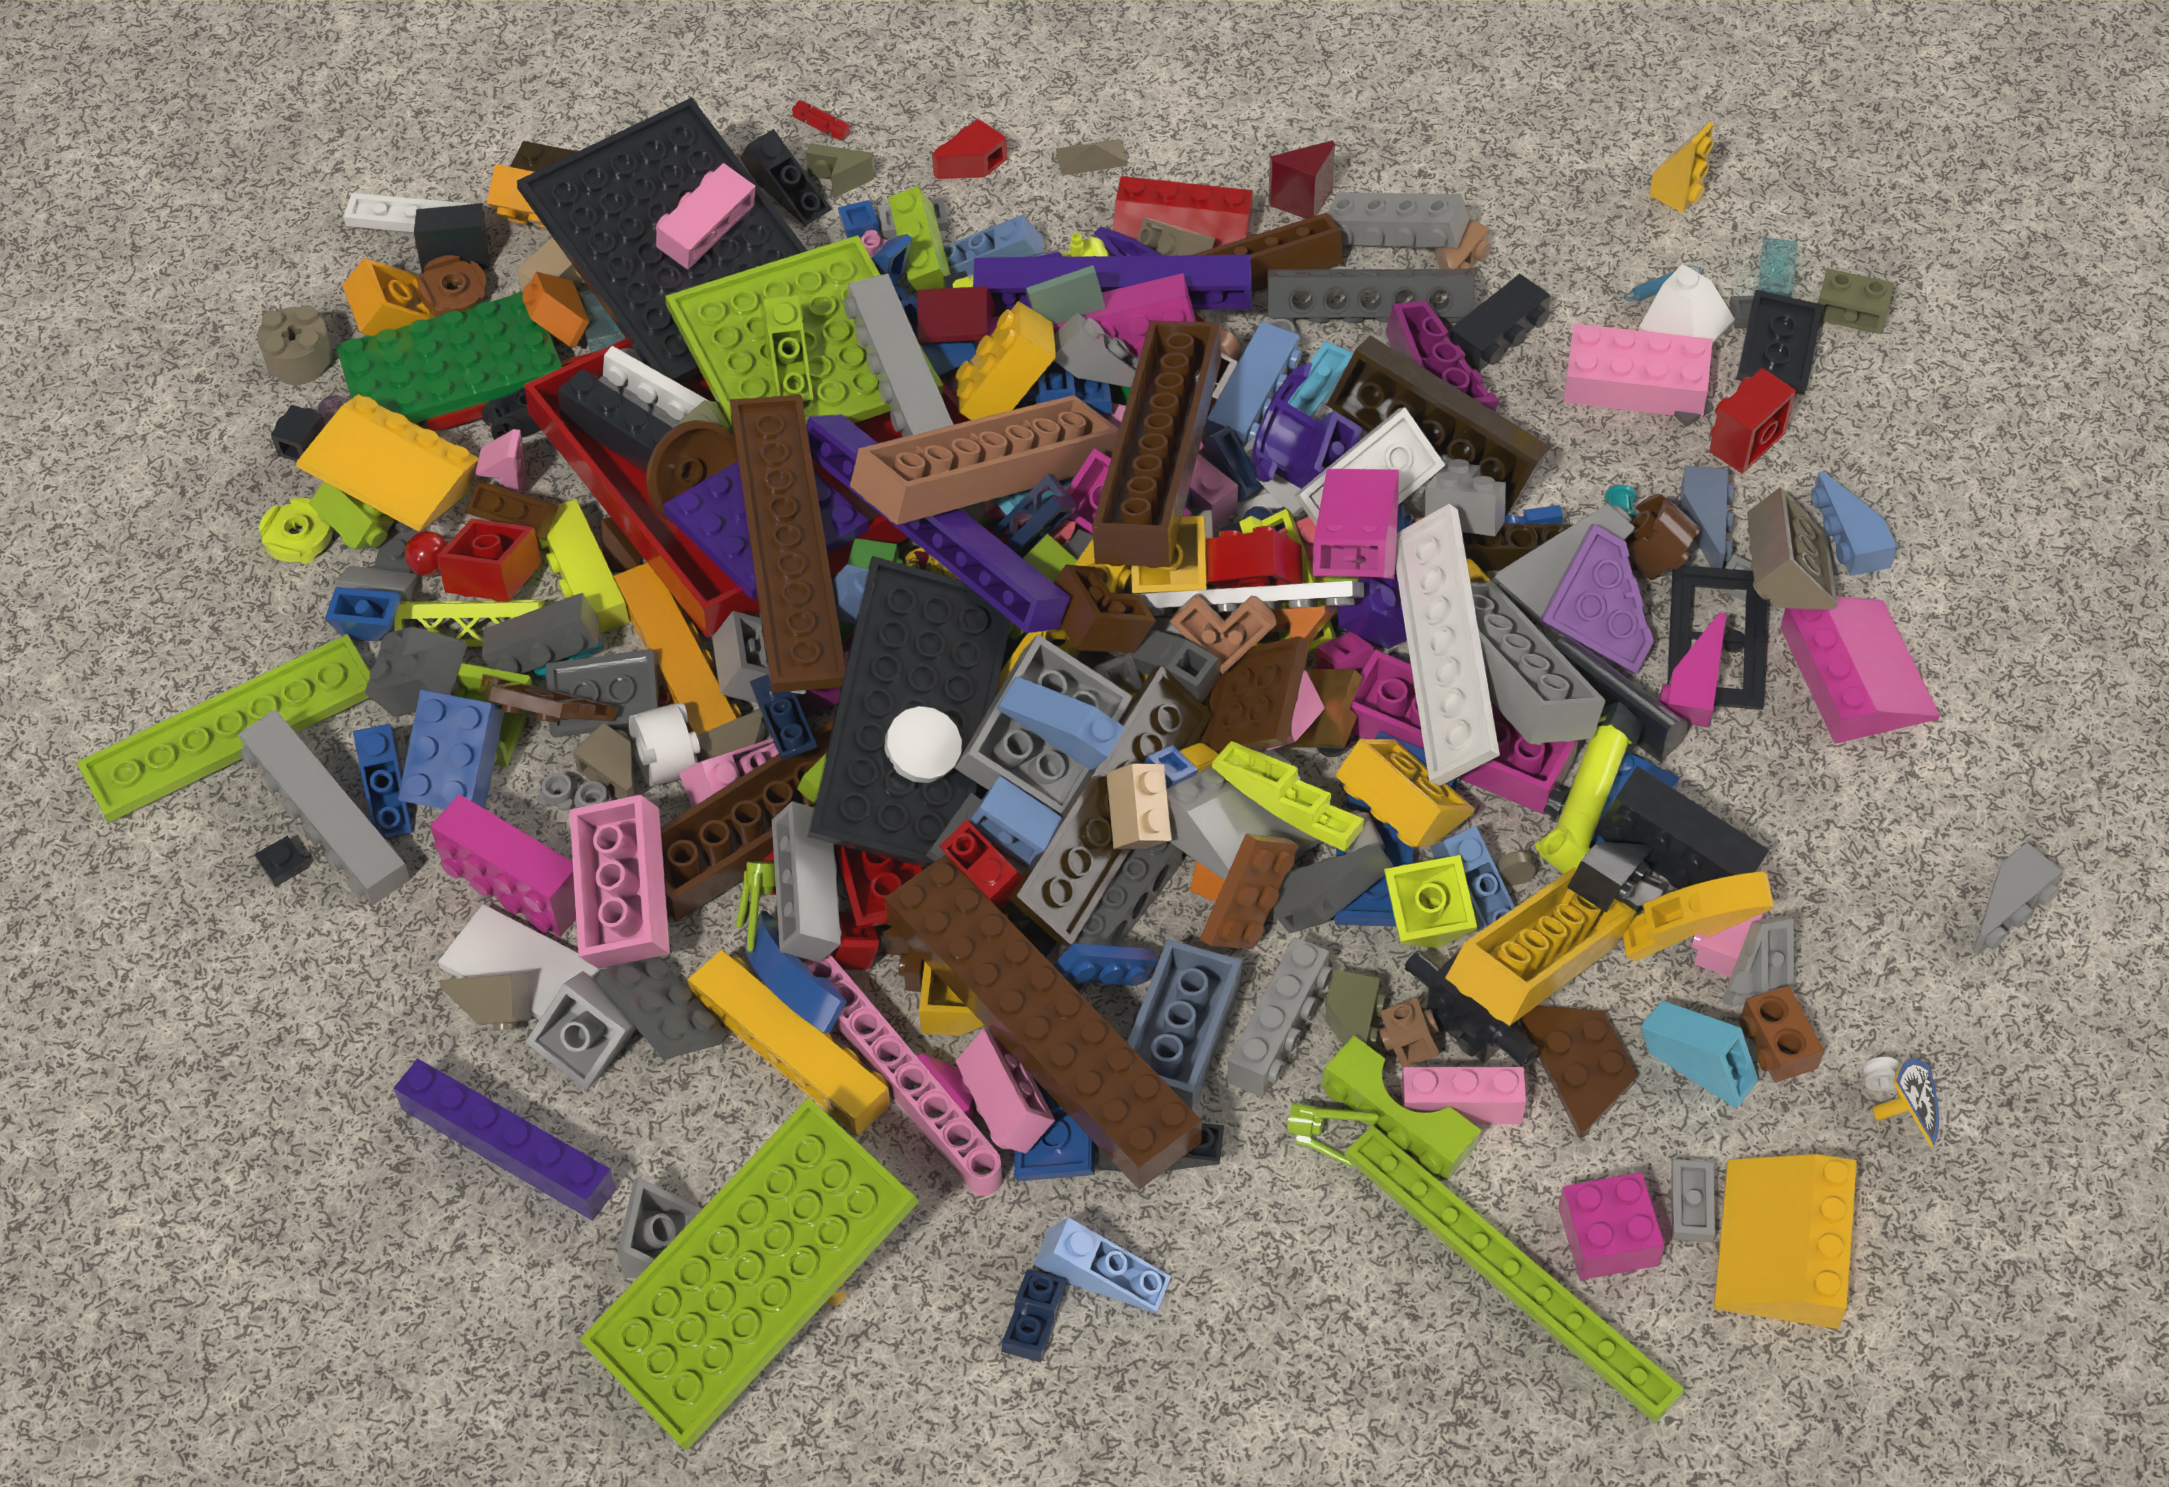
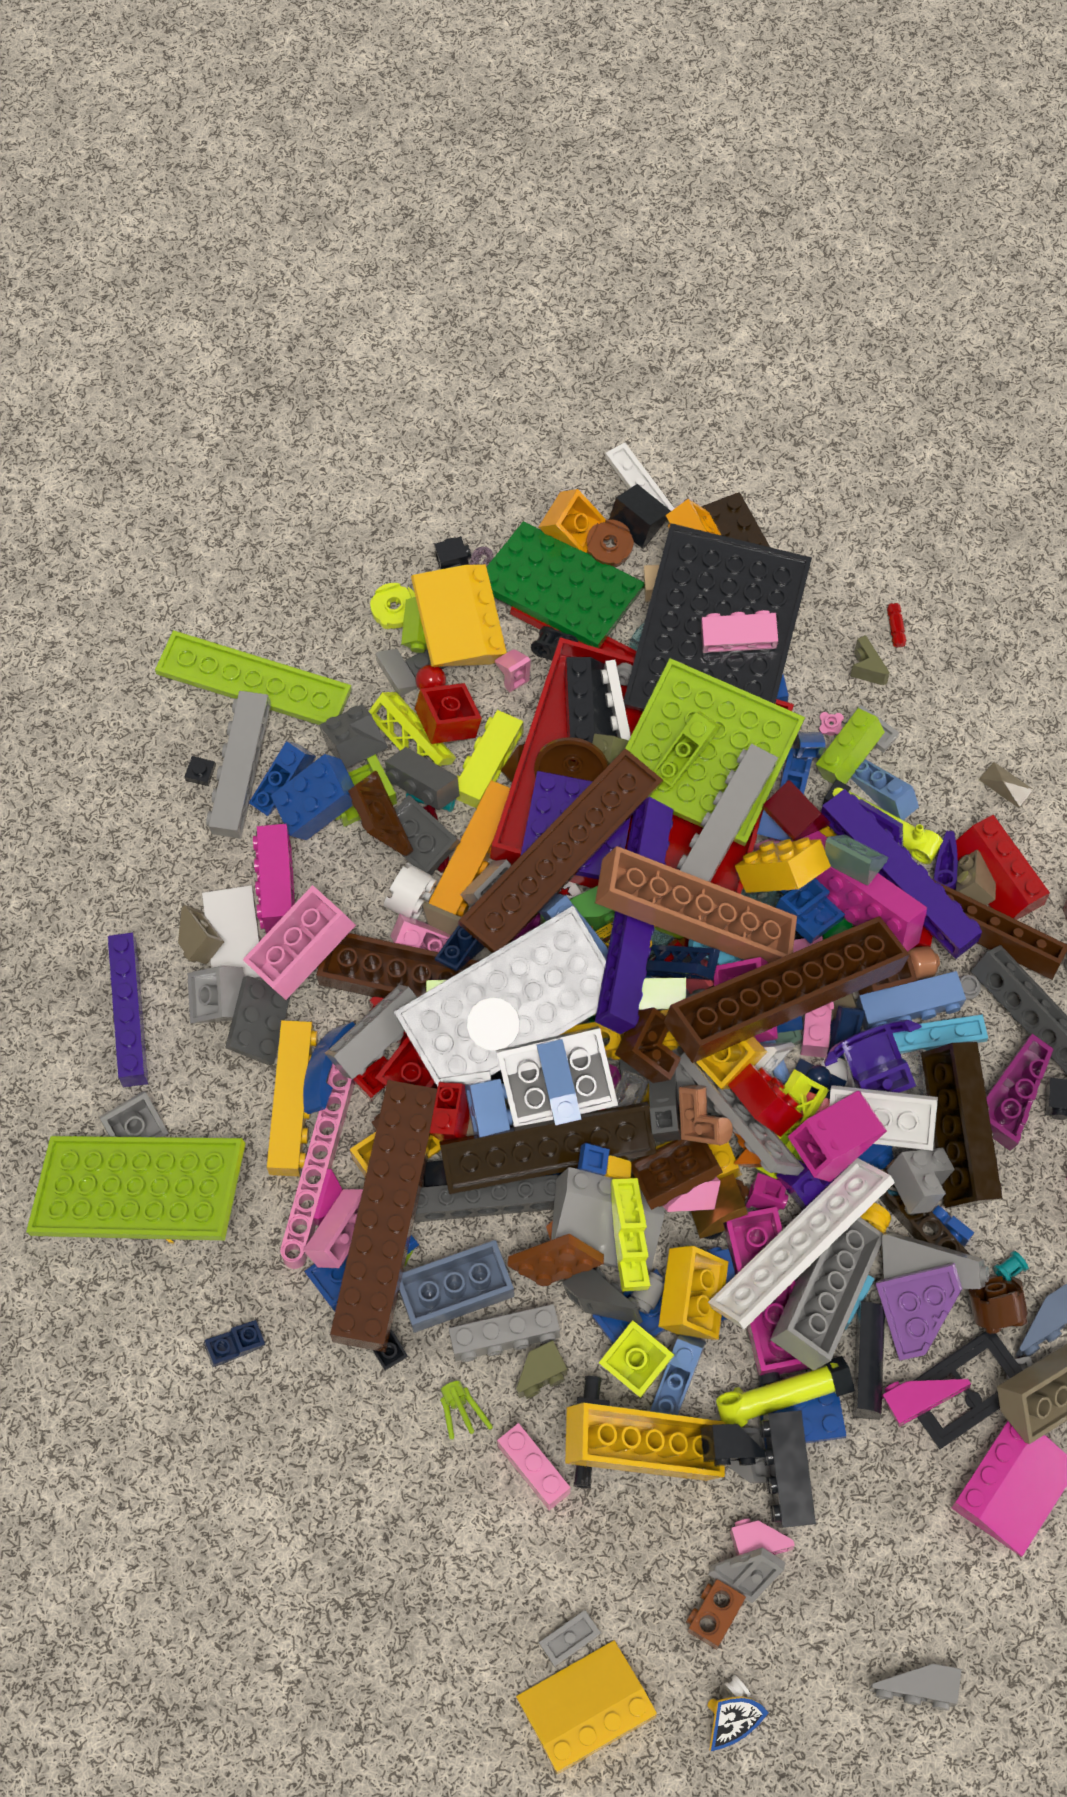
camera: 50 degrees right, 10 degrees up
dark tan brick [257,305,334,385] -> none
blue slope [325,587,402,642] -> none
reddish brown tile [465,480,559,540] -> none
orange slope [522,271,589,348] -> none
light grey plate [537,773,580,811] -> none
dark tan slope [573,723,636,800] -> none
light grey plate [574,781,612,808] -> none
lime plant [736,861,776,952] -> none
black slope [740,129,831,226] -> none
blue plate [838,200,880,238] -> none
red slope [932,118,1008,179] -> none
light blue slope [1034,1217,1171,1313] -> none
light grey slope [1053,312,1139,387] -> none
blue plate [1053,943,1159,986] -> none
tan brick [1106,764,1171,849] -> none
lime arch [1320,1035,1481,1180] -> none
lime plate [1345,1125,1685,1424] -> none
medium nougat brick [1379,997,1440,1068] -> none
dark tan tile [1495,852,1535,886] -> none
reddish brown wing [1519,1005,1638,1139] -> none
dark pink brick [1558,1172,1665,1280] -> none
yellow slope [1623,871,1774,961] -> none
medium azure slope [1640,1000,1759,1108] -> none

